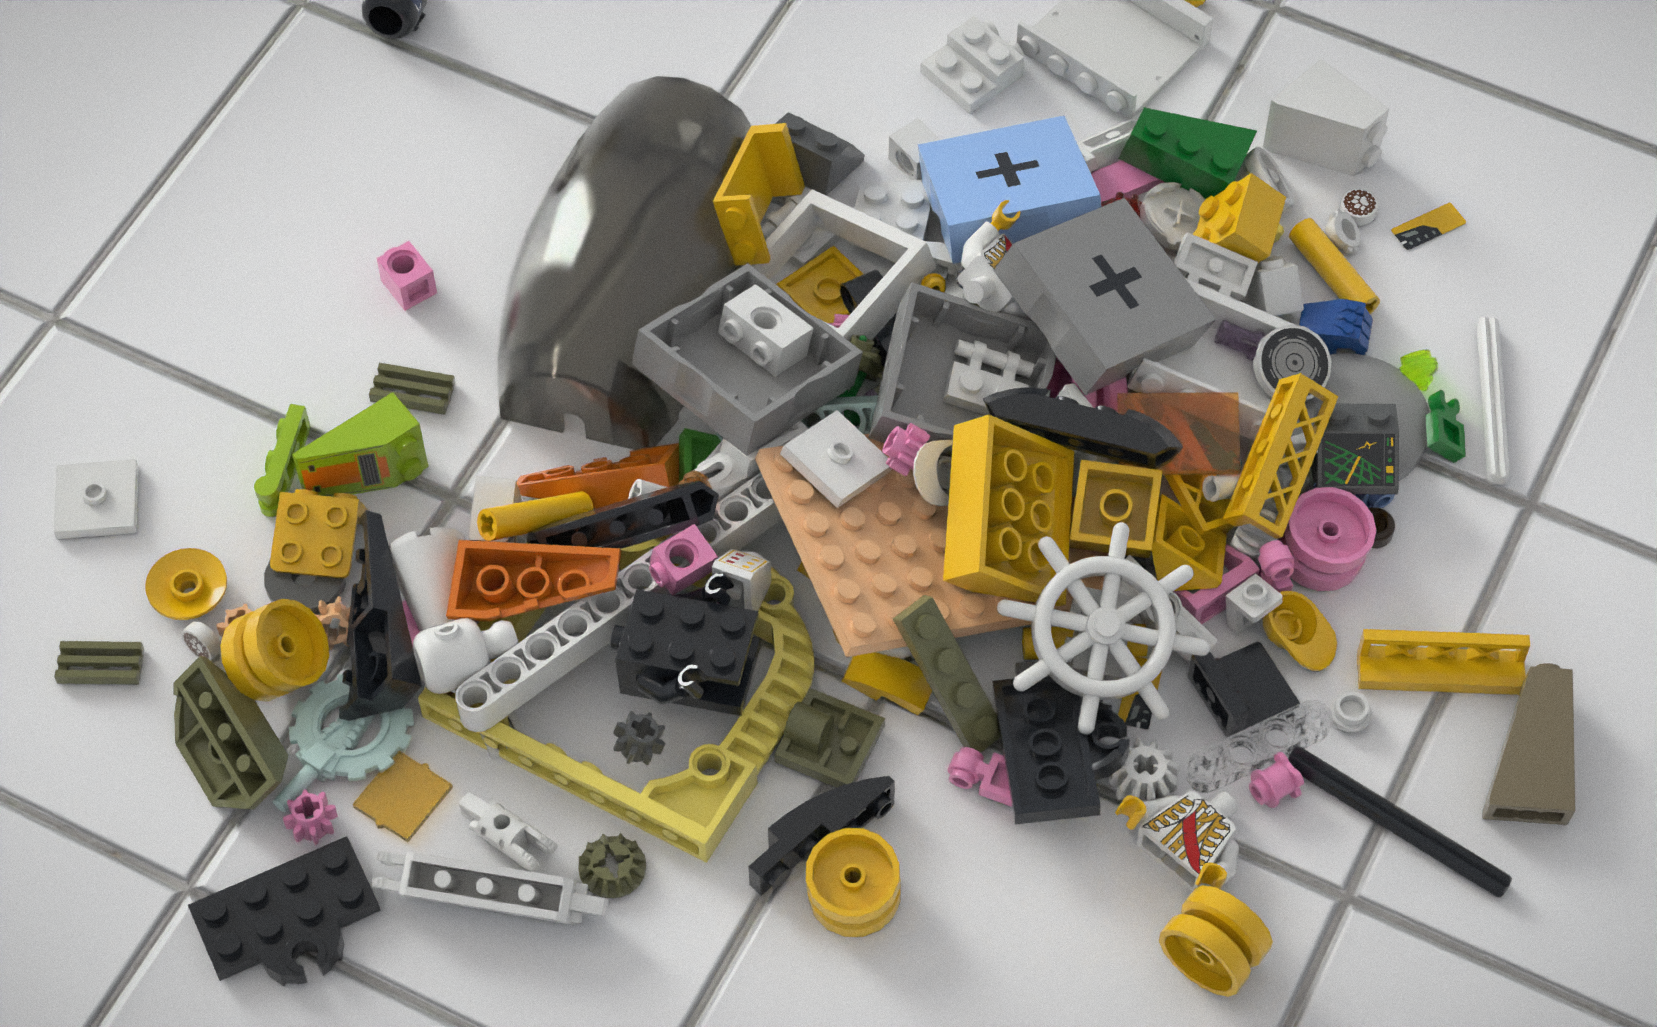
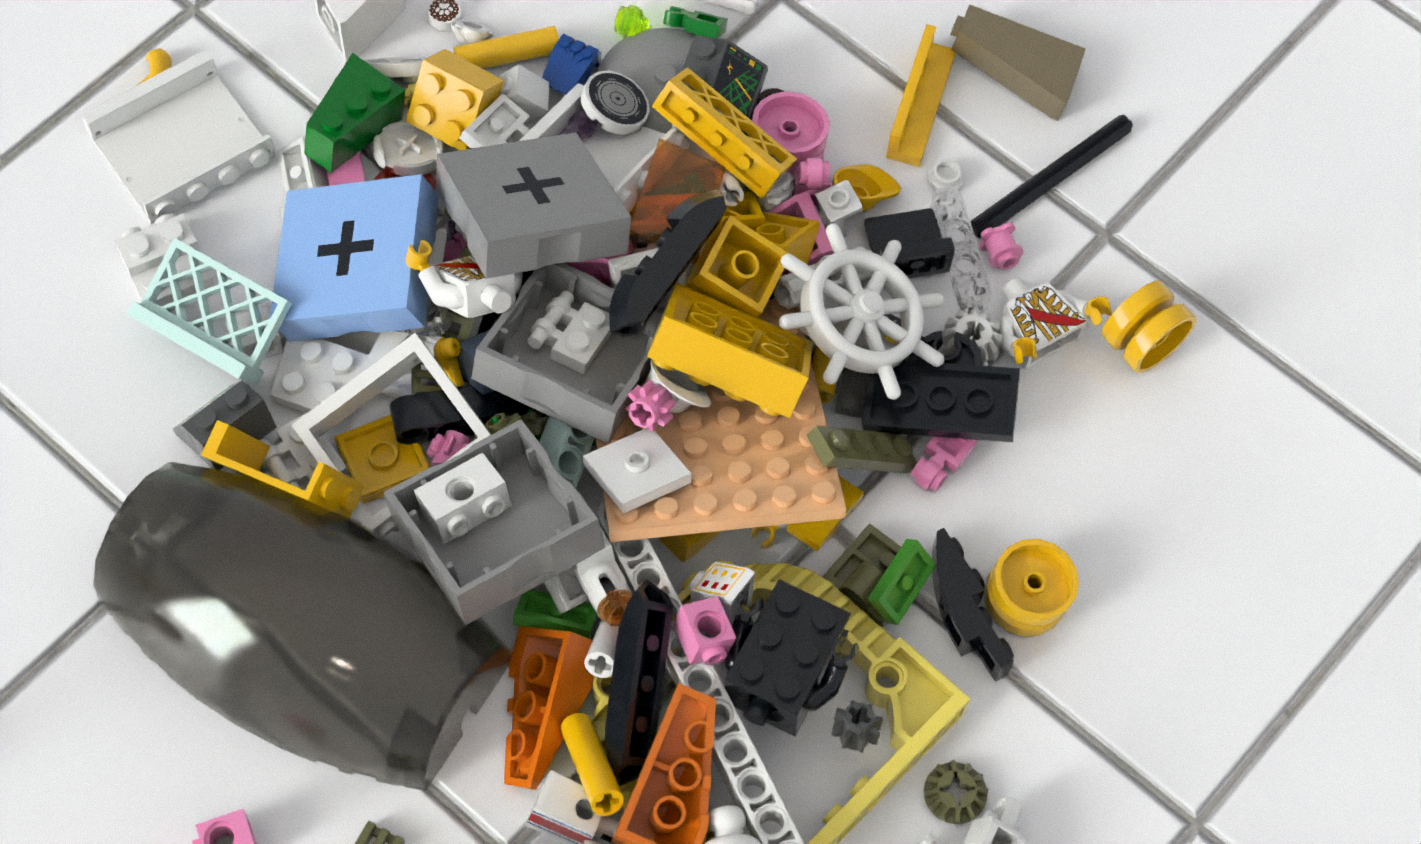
camera: 80 degrees left, 5 degrees up
none -> light aqua fence [126,238,292,385]
none -> bright green plate [868,539,937,625]

